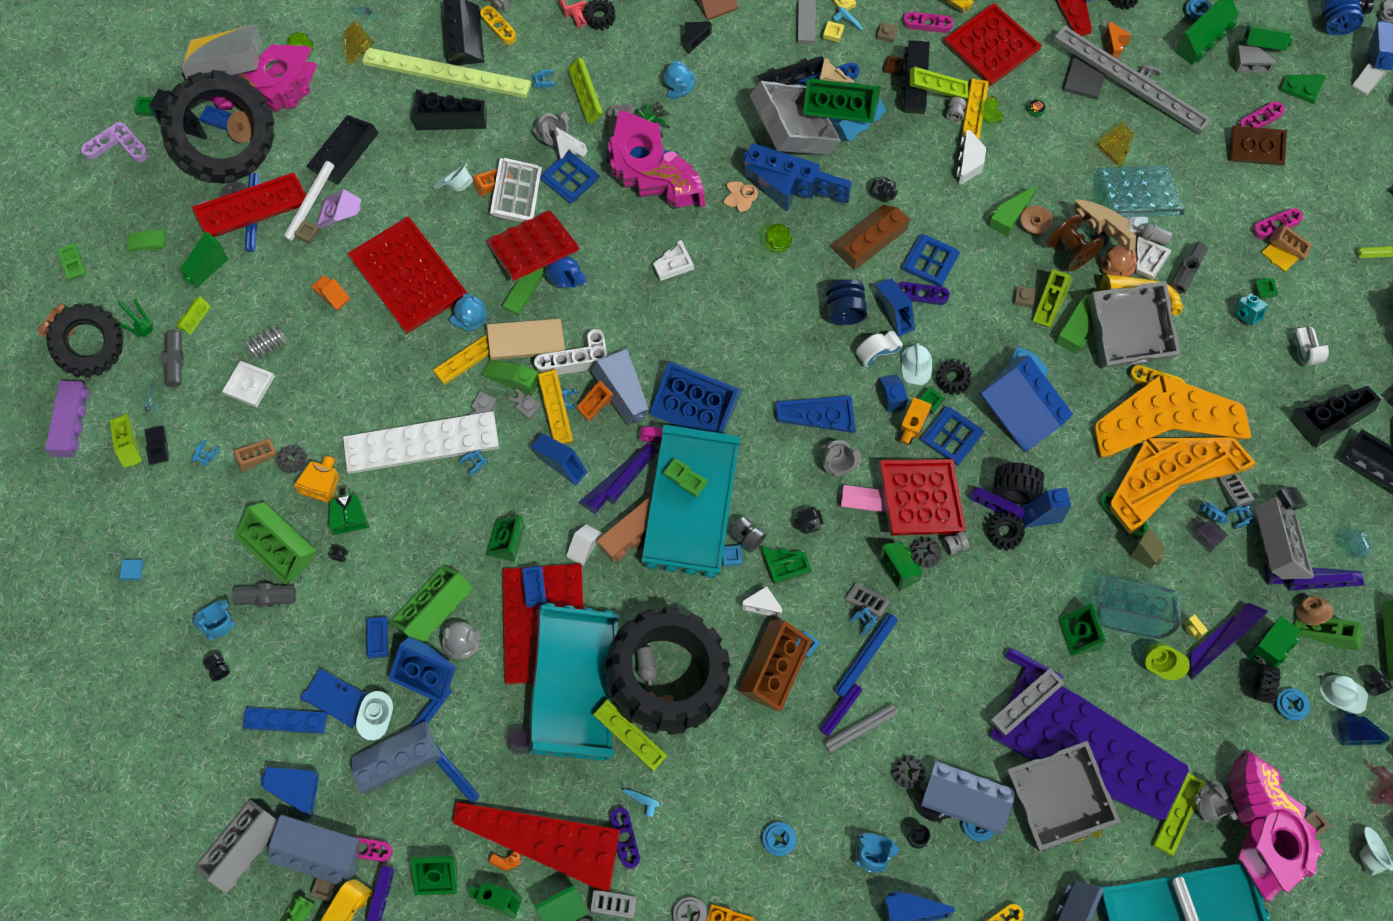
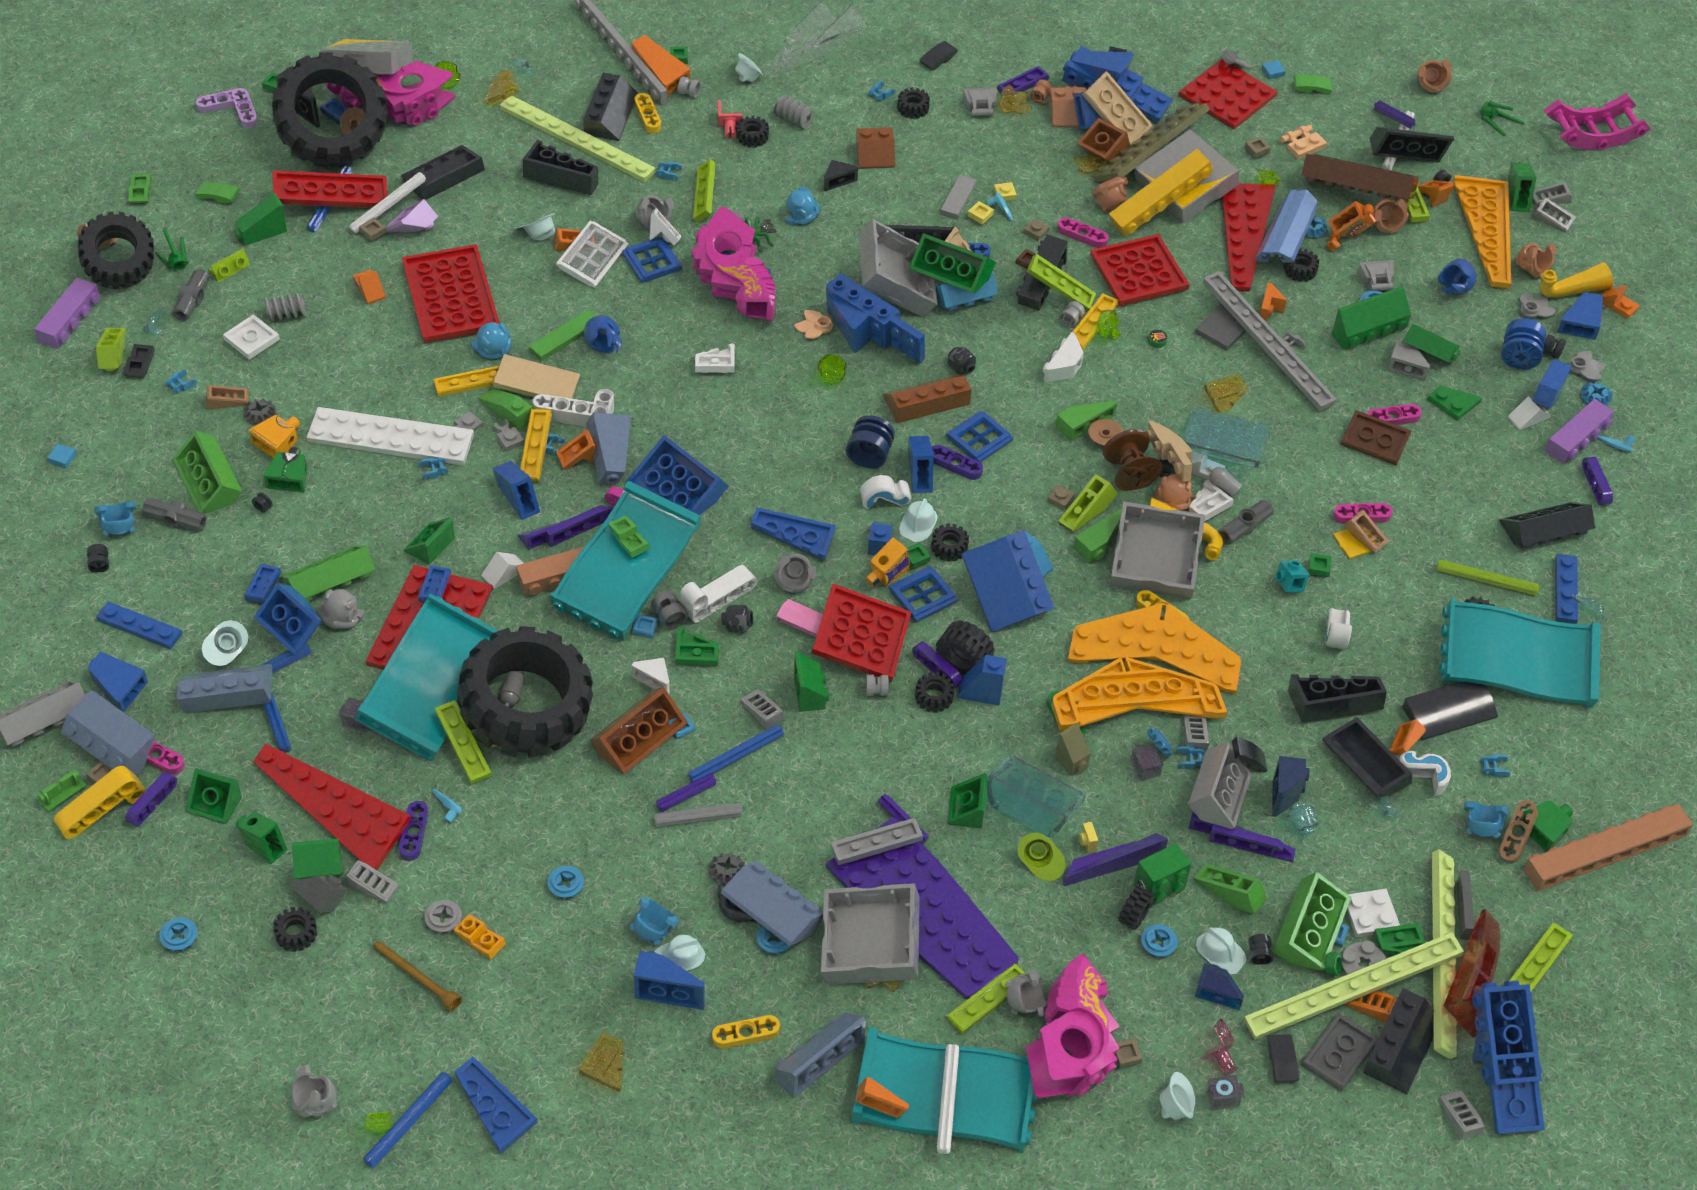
camera: 15 degrees right, 15 degrees down
blue door [301,669,367,729] -> none
red plate [486,210,579,281] -> none
orange arm [489,852,521,871] -> none
dark azure piece [850,607,878,636] -> none
black wheel [907,824,931,849] -> none
dark grey gear [910,537,942,568] -> none
medium nougat piece [1295,596,1334,625] -> none
none -> light aqua piece [654,935,705,971]
none -> white beam [680,565,758,623]
none -> dark blue slope [1272,756,1310,817]

